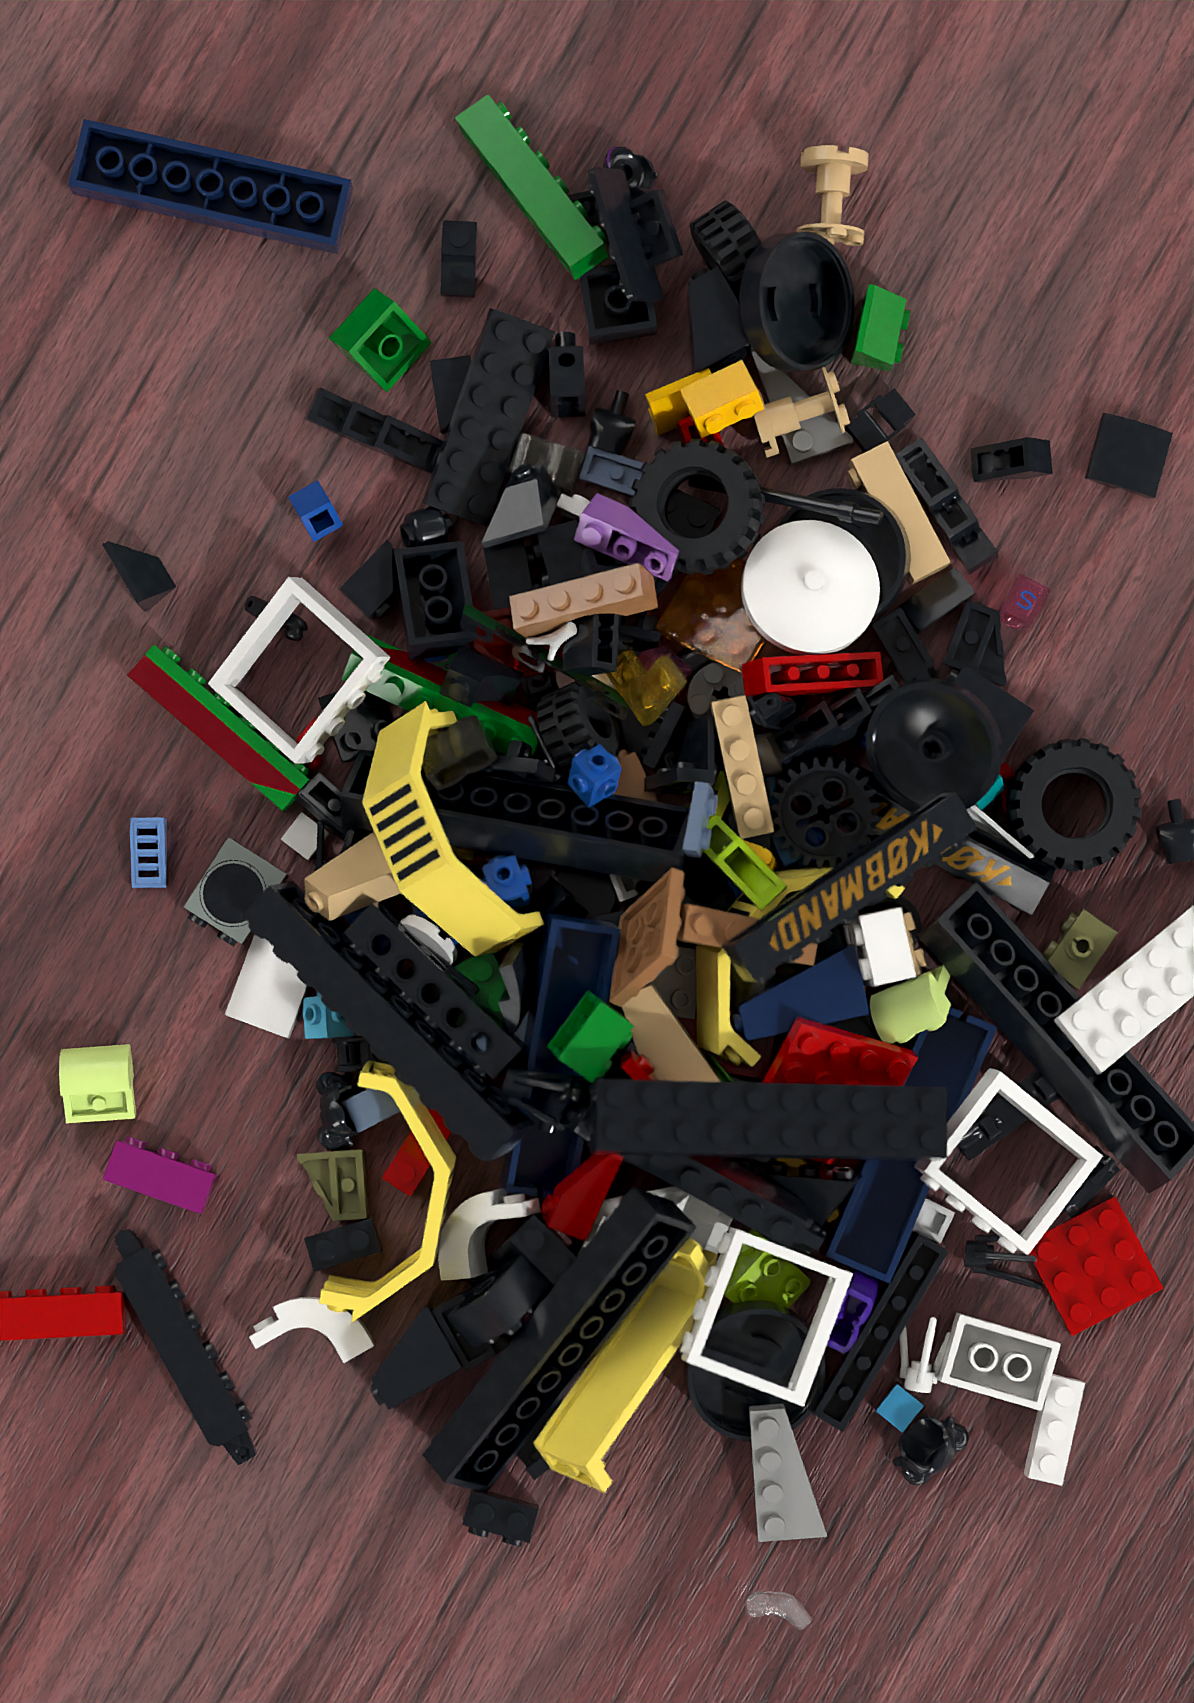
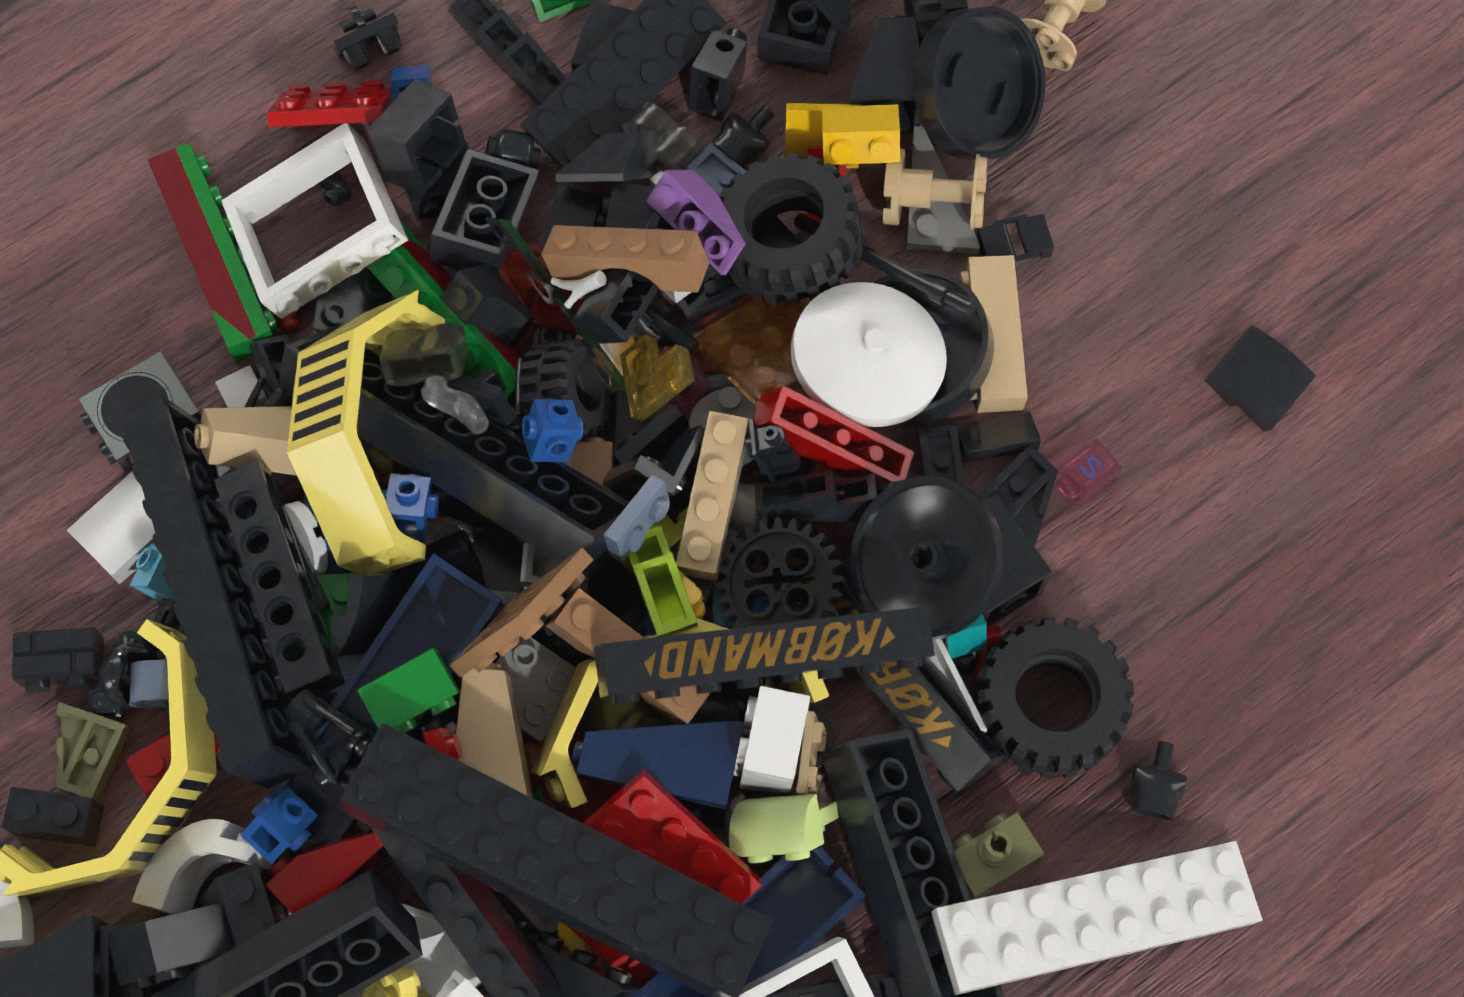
camera: 30 degrees right, 15 degrees down
black slope [102,541,176,612] -> none
medium blue slope [130,818,167,888] -> none
green slope [850,284,911,372] -> none
black slope [895,437,998,574] -> none
black arch [970,437,1053,483] -> none
none -> black brick [12,627,104,693]
none -> blue brick [240,787,318,864]
none -> red plate [267,80,393,127]
none -> black hips [334,5,402,72]
none -> black piece [369,79,467,197]
none -> clear arm [421,376,489,434]

